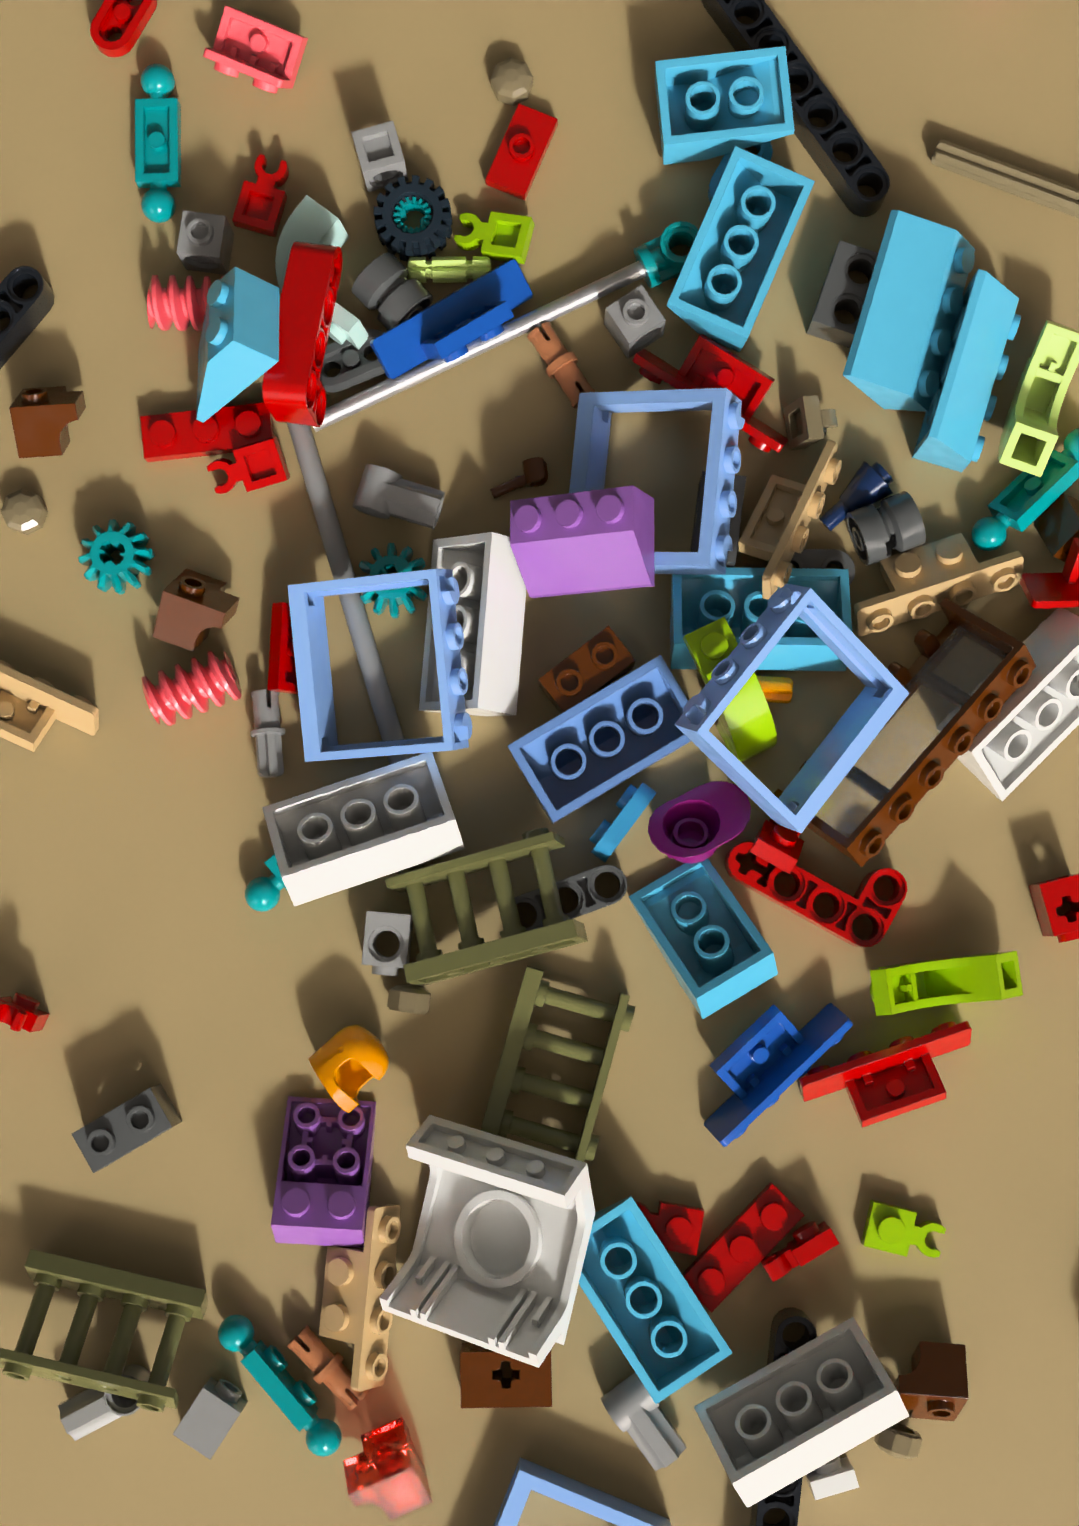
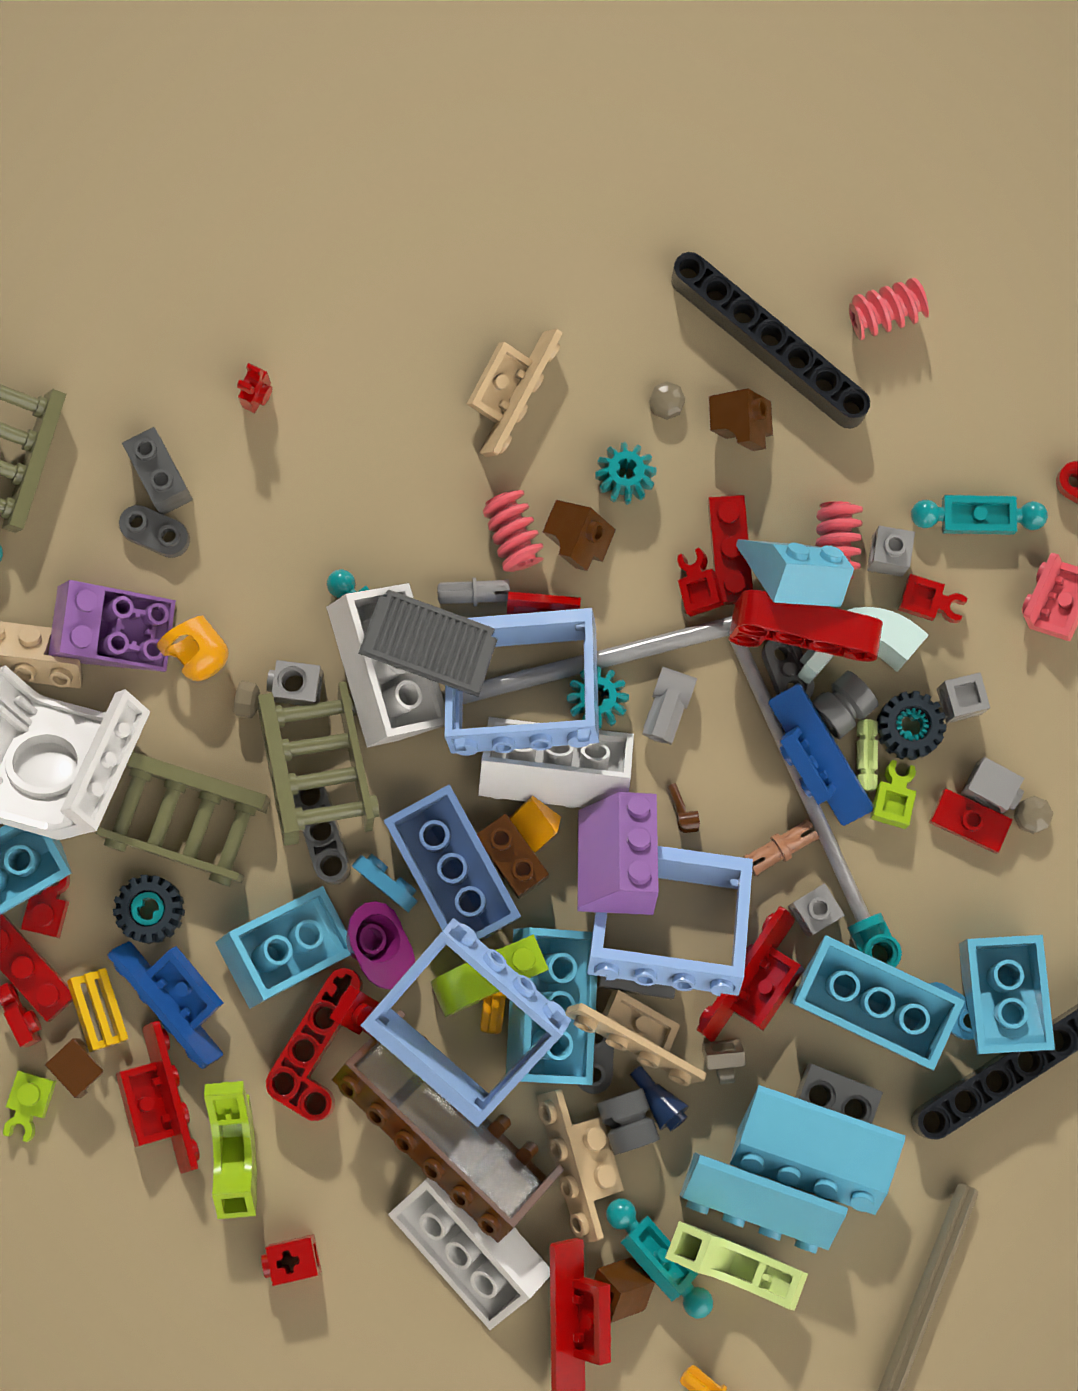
camera: 85 degrees right, 5 degrees down
none -> reddish brown panel [45,1038,103,1098]
none -> yellow tile [67,968,129,1053]
none -> black bush [113,875,185,944]
none -> dark grey plate [119,505,190,558]
none -> dark grey window [358,590,498,697]
none -> light orange slope [509,796,561,852]
none -> light grey brick [961,757,1024,814]

